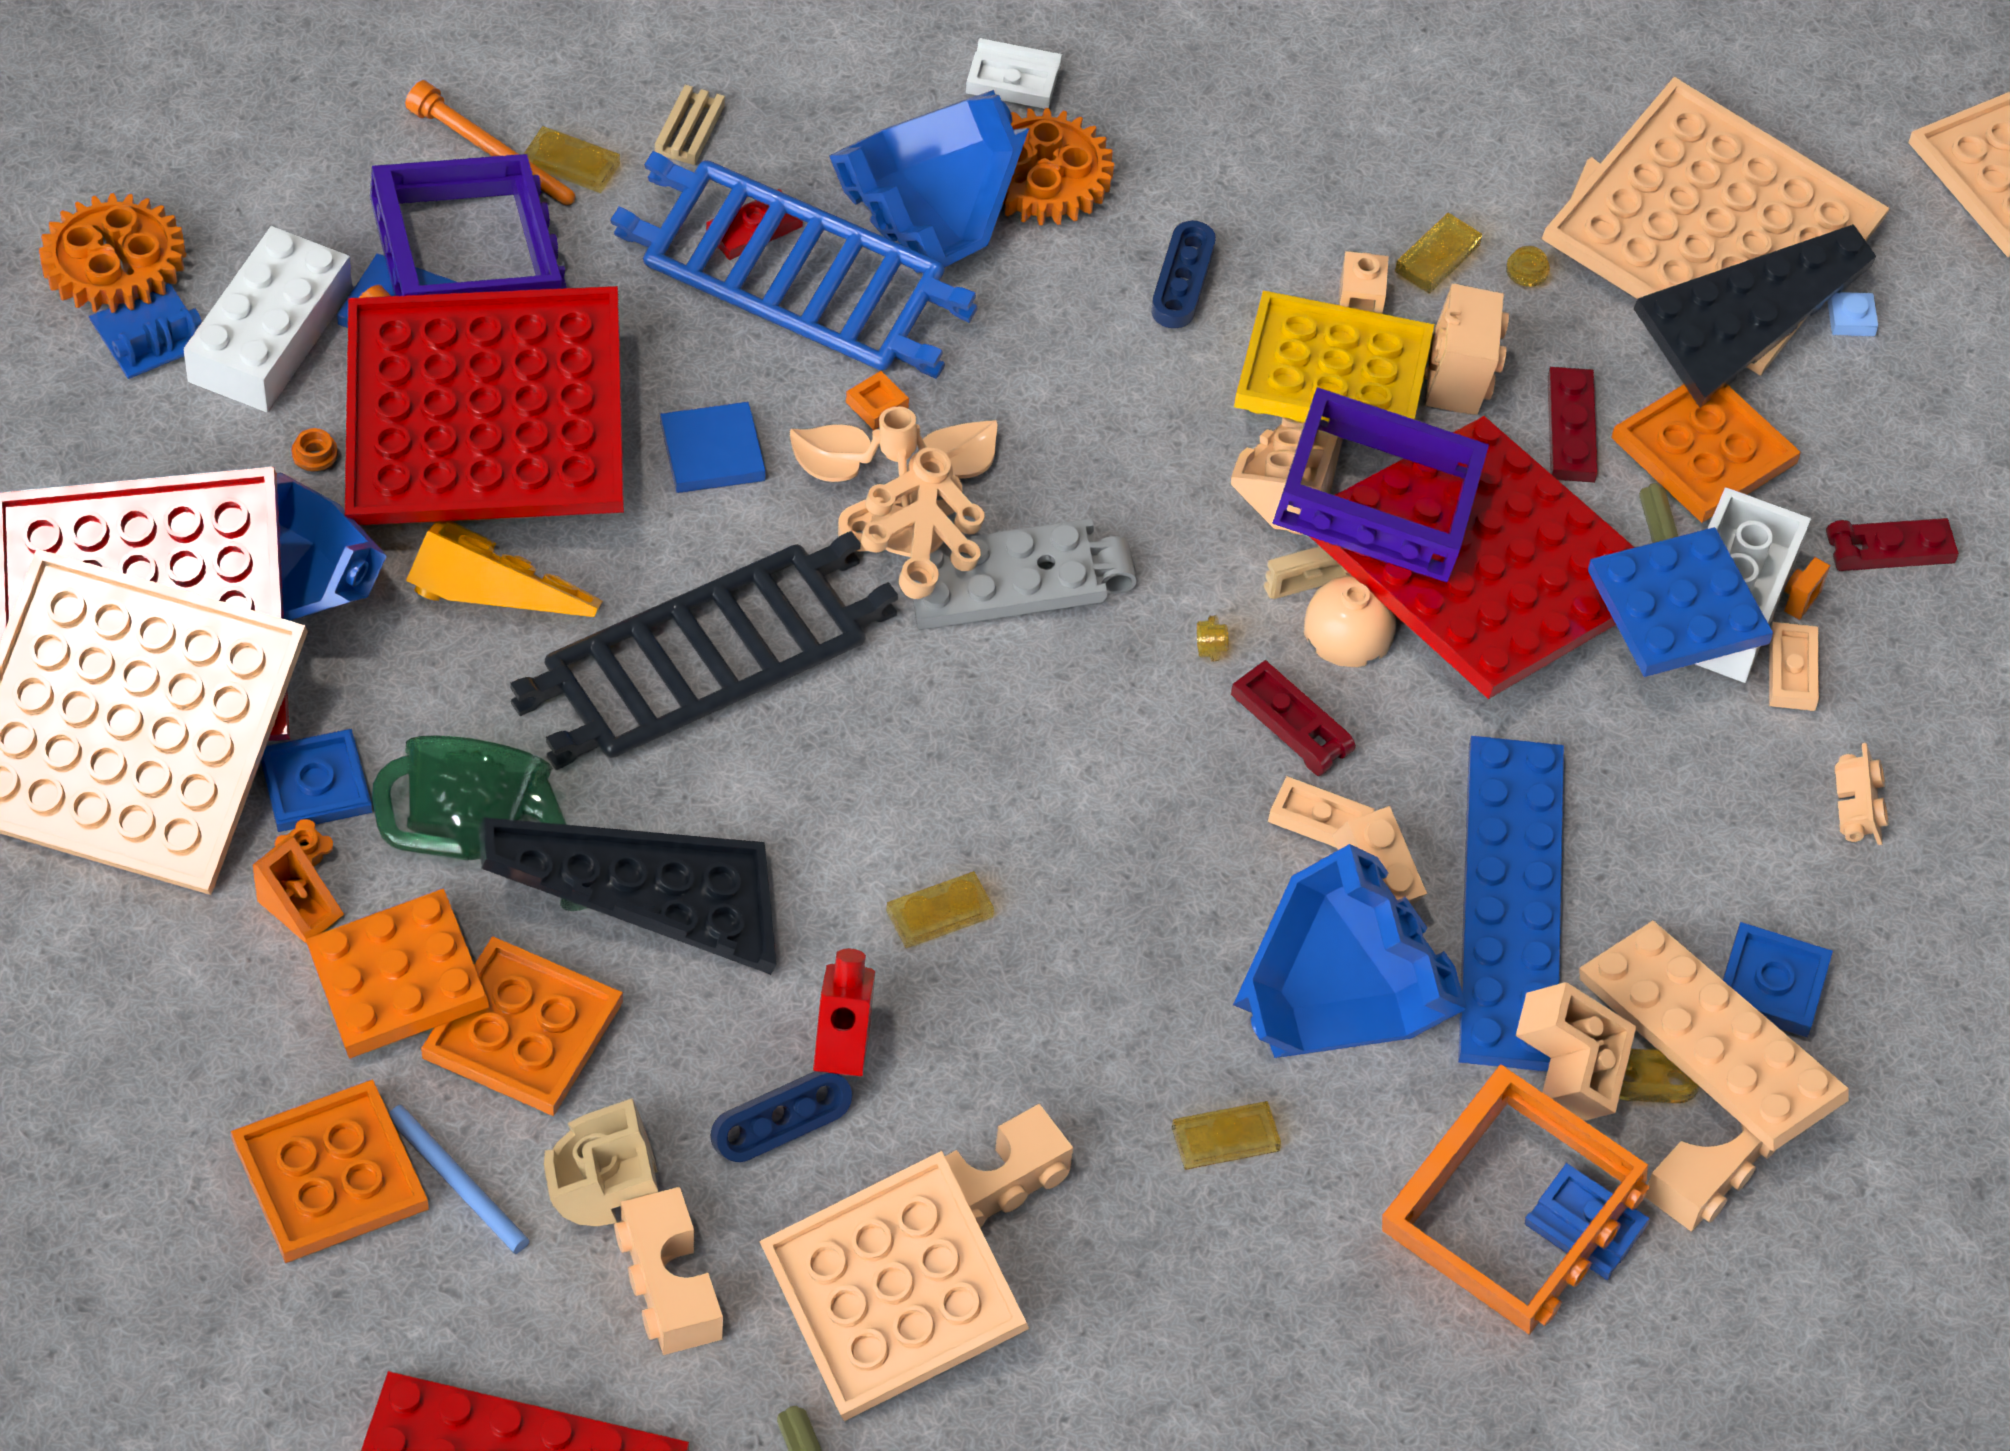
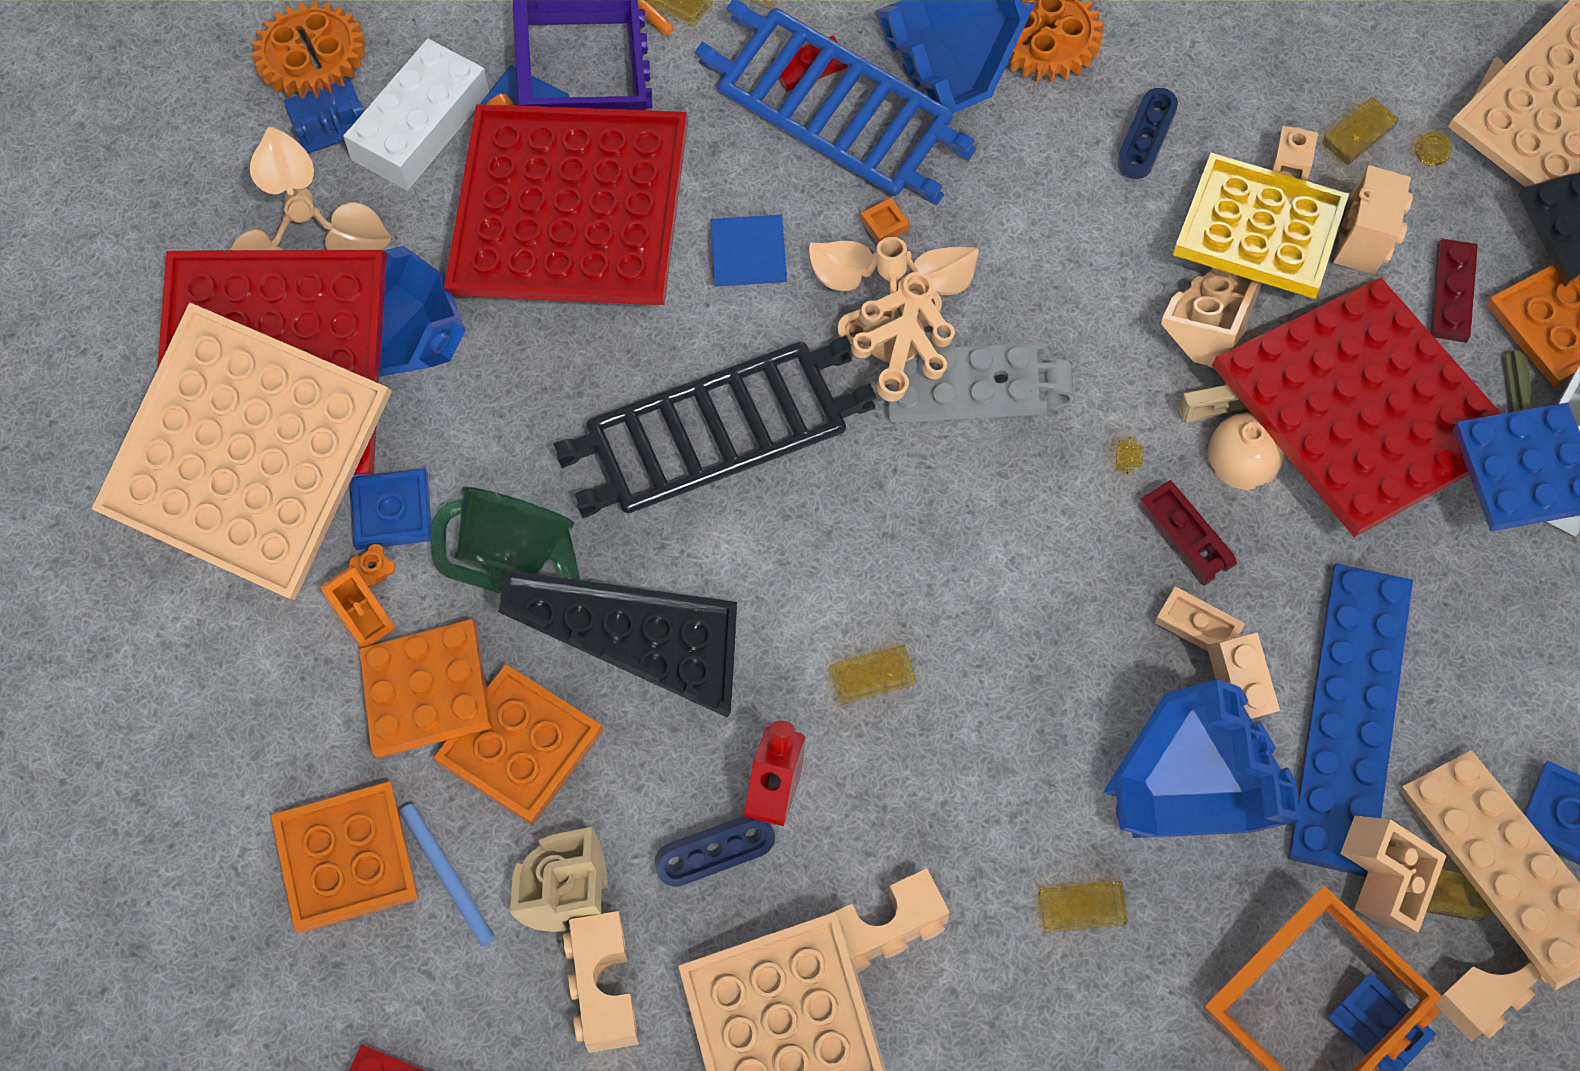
camera: 15 degrees right, 10 degrees up
orange plate [292,428,338,472] -> none
light orange wedge [406,521,603,617] -> none
dark purple window [1272,387,1489,582] -> none
none -> light nougat plant [230,126,391,250]

